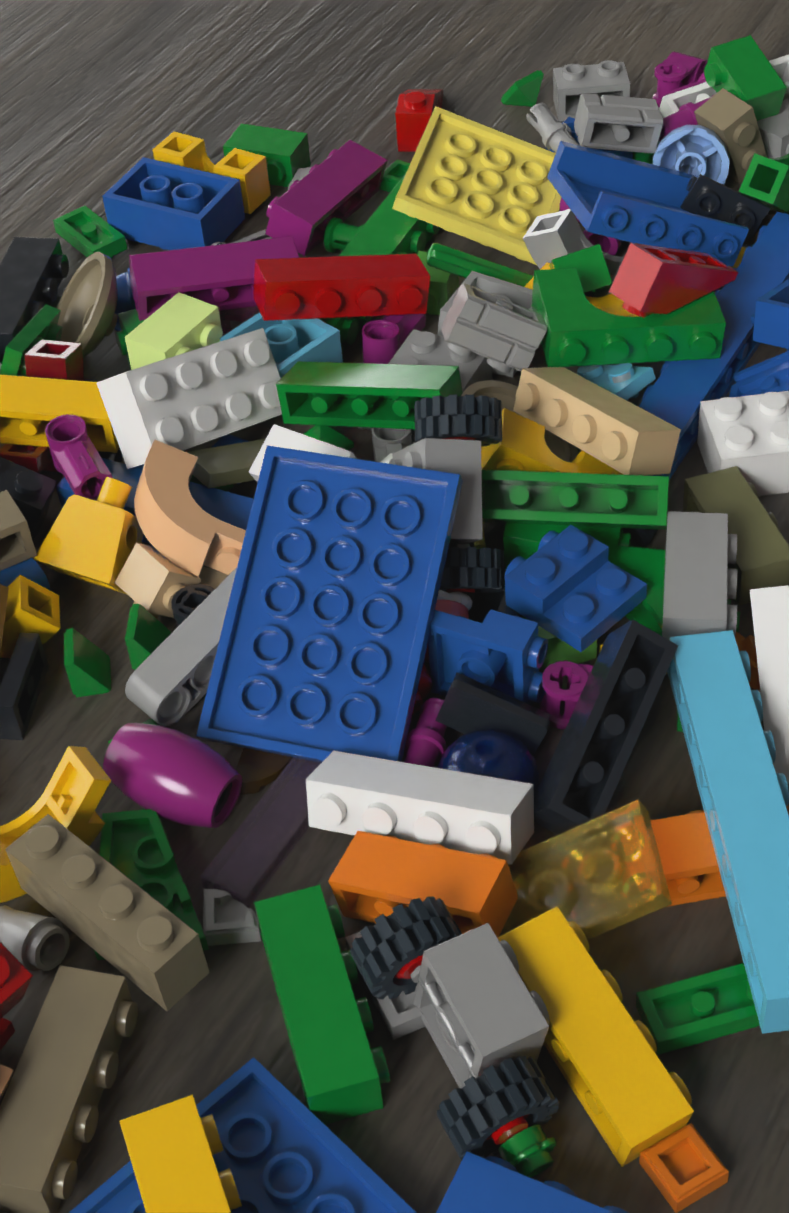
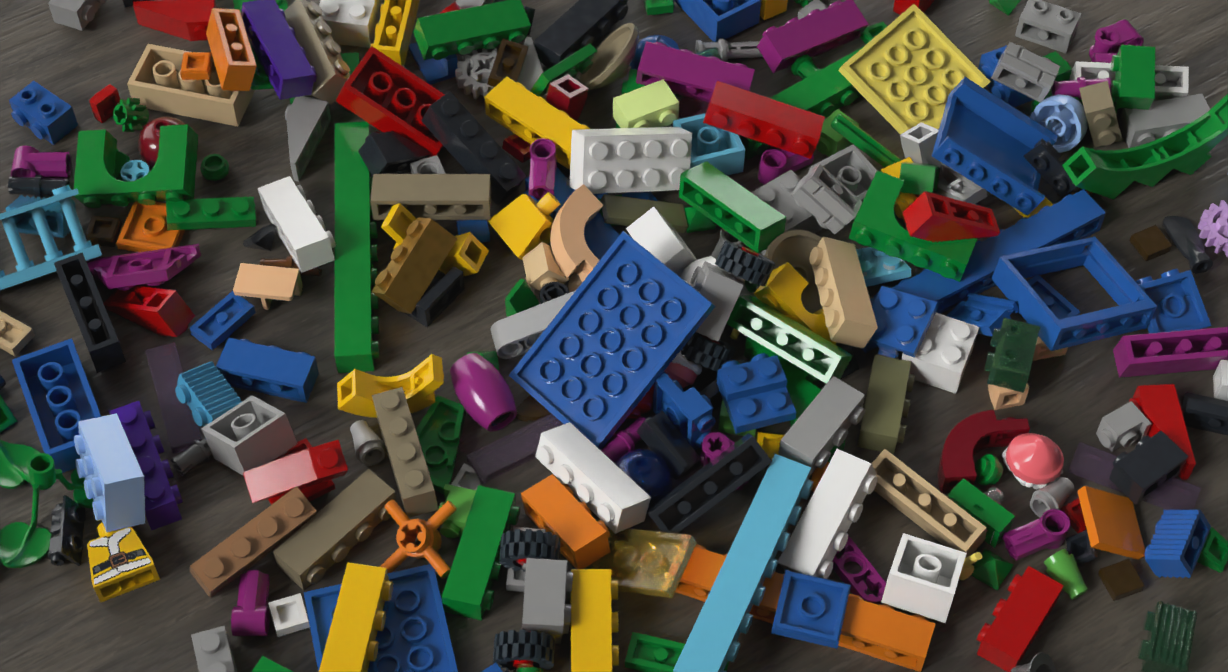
camera: 25 degrees right, 10 degrees up
green slope [64,628,112,698] -> none
light grey pin [526,102,579,153] -> none
none -> orange bar [380,499,457,578]
none -> bright green brick [439,484,476,538]
none -> blue piece [868,286,939,358]

